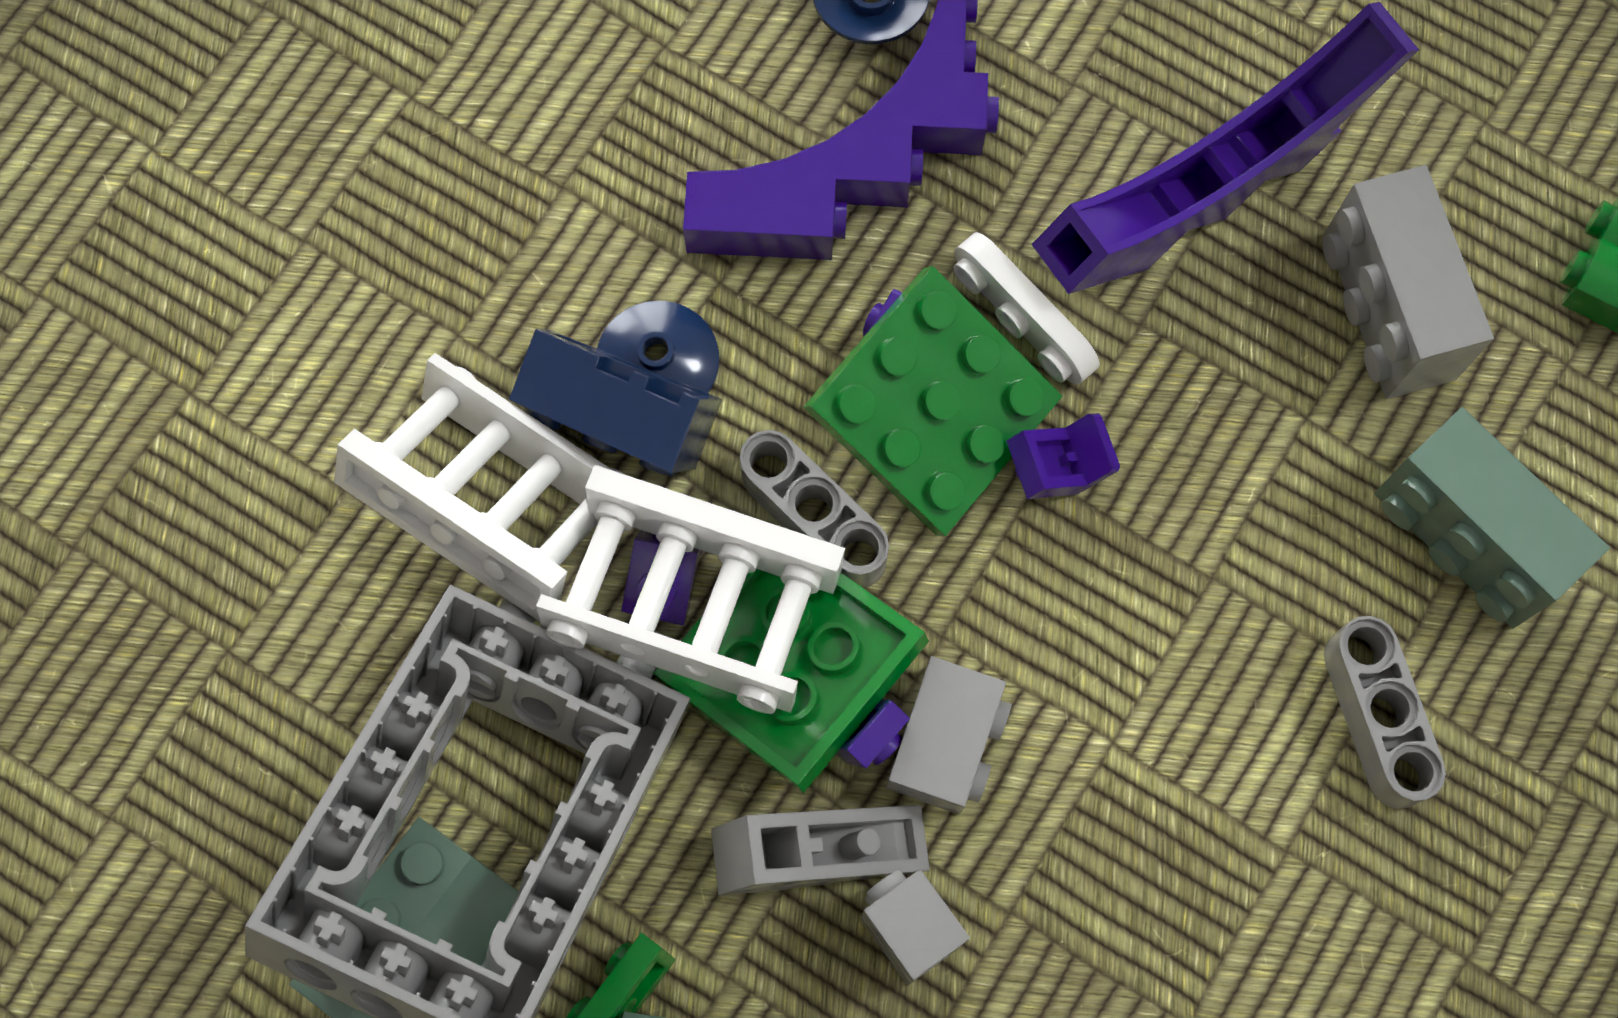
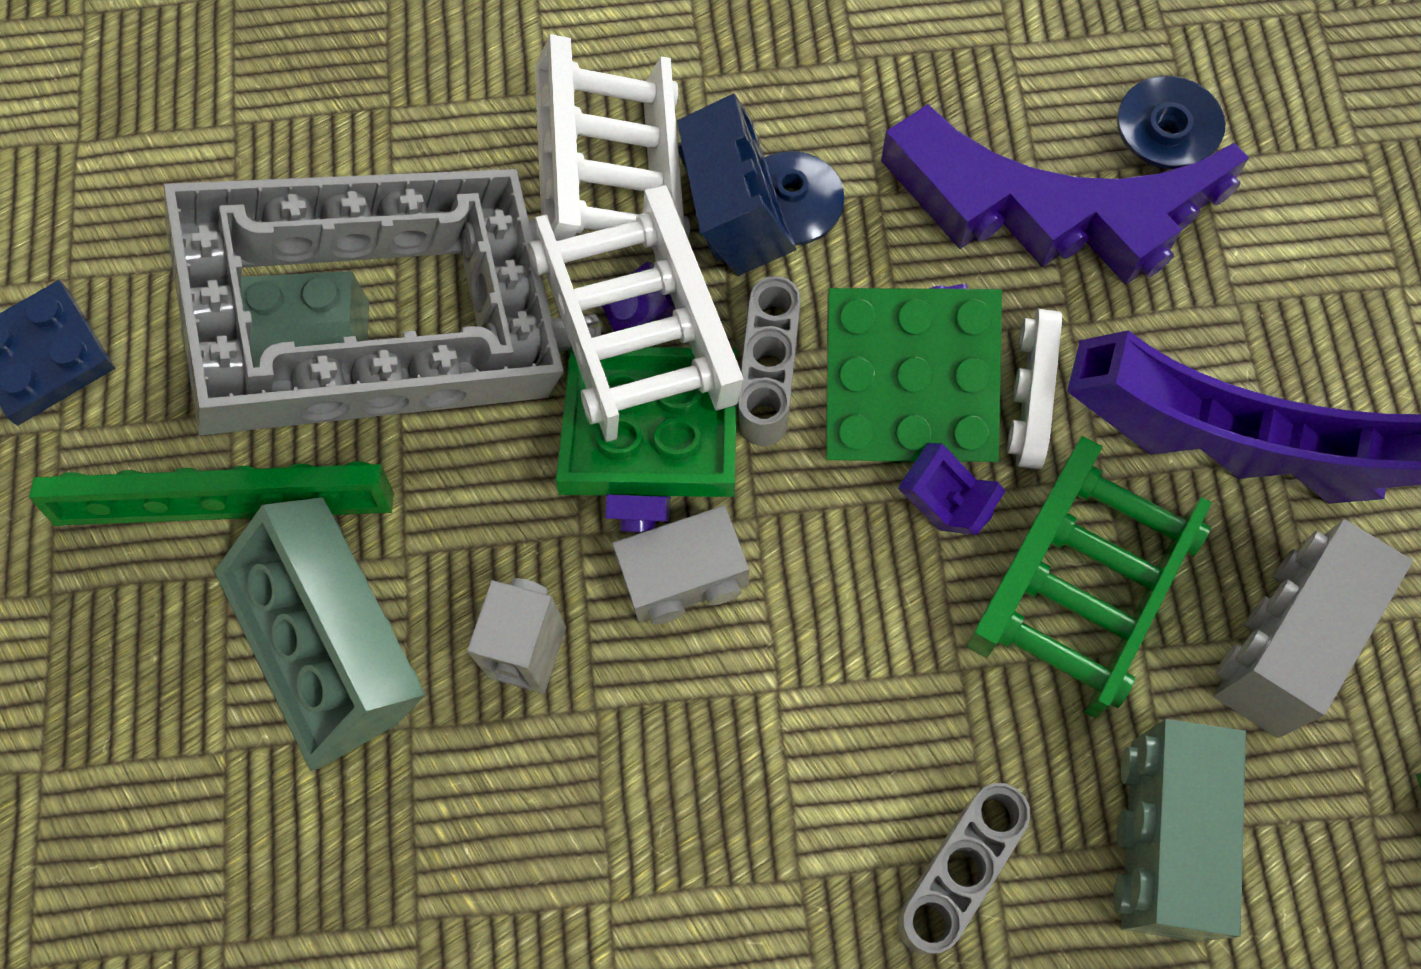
camera: 55 degrees right, 5 degrees down
light grey slope [711,805,930,895] -> none
none -> green fence [966,436,1212,718]

